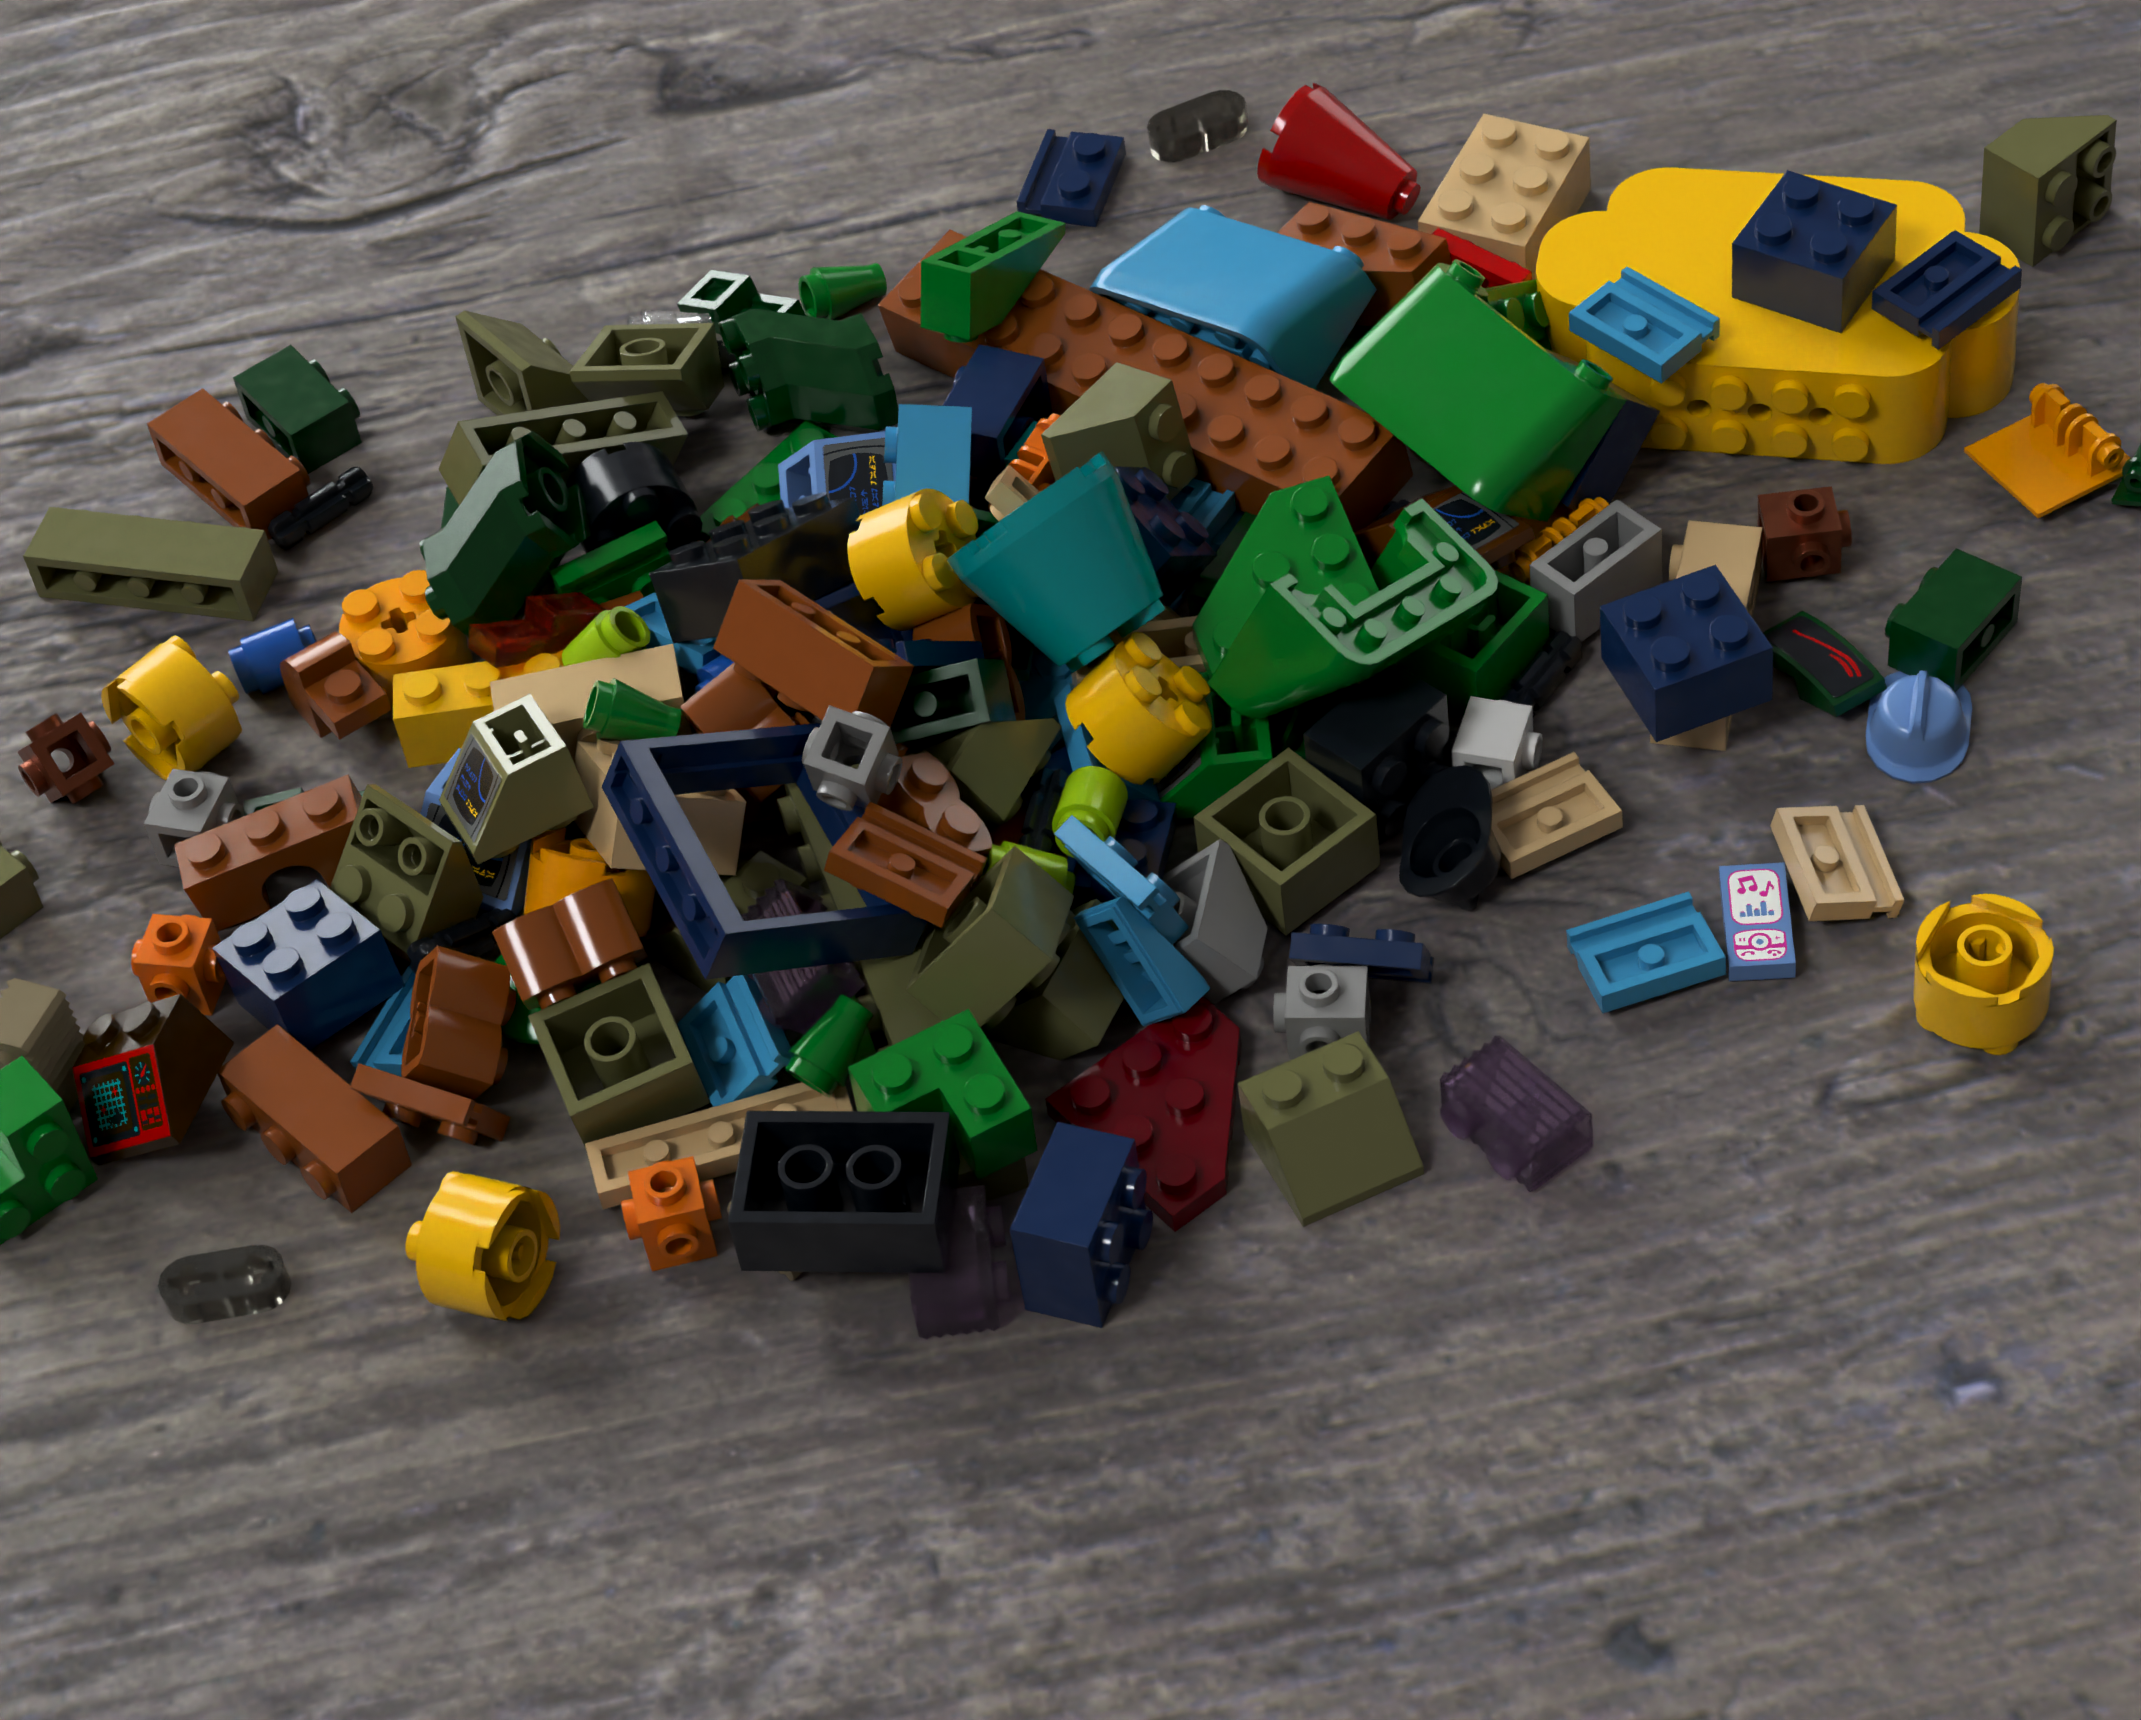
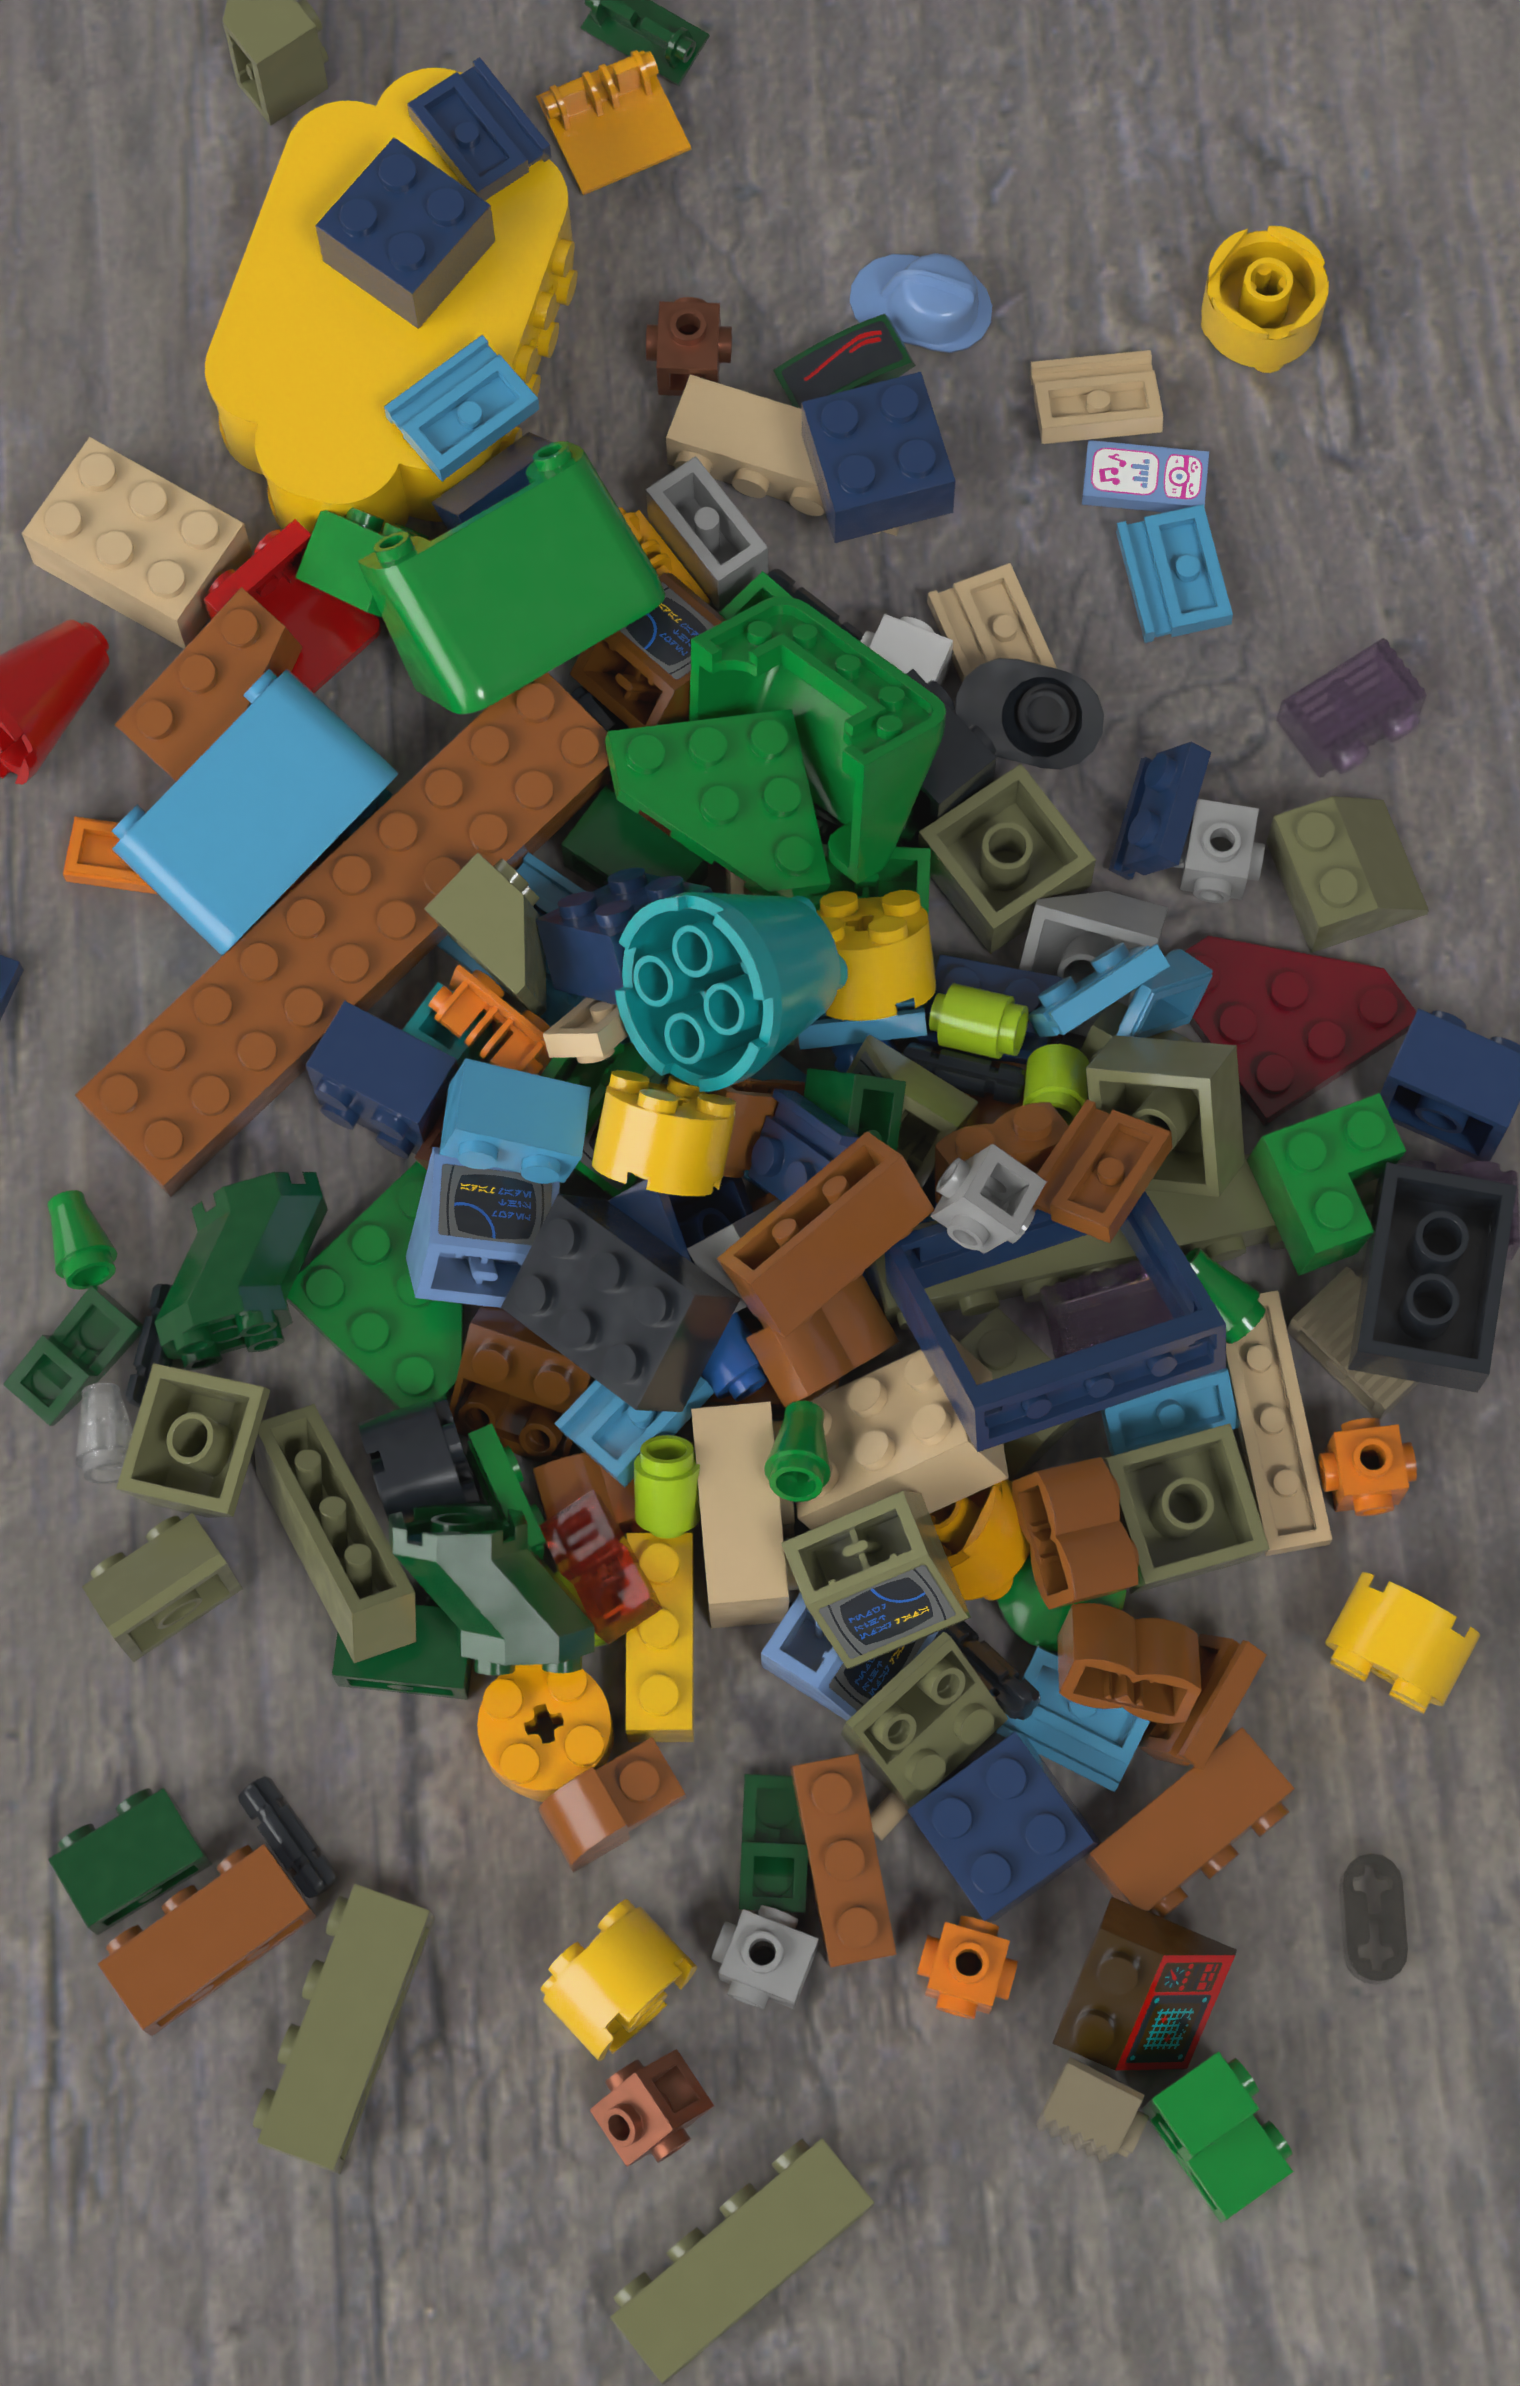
camera: 90 degrees left, 25 degrees up
blue brick [228,618,317,694] -> none
green slope [920,211,1066,343] -> none
dark green brick [1885,548,2022,692] -> none

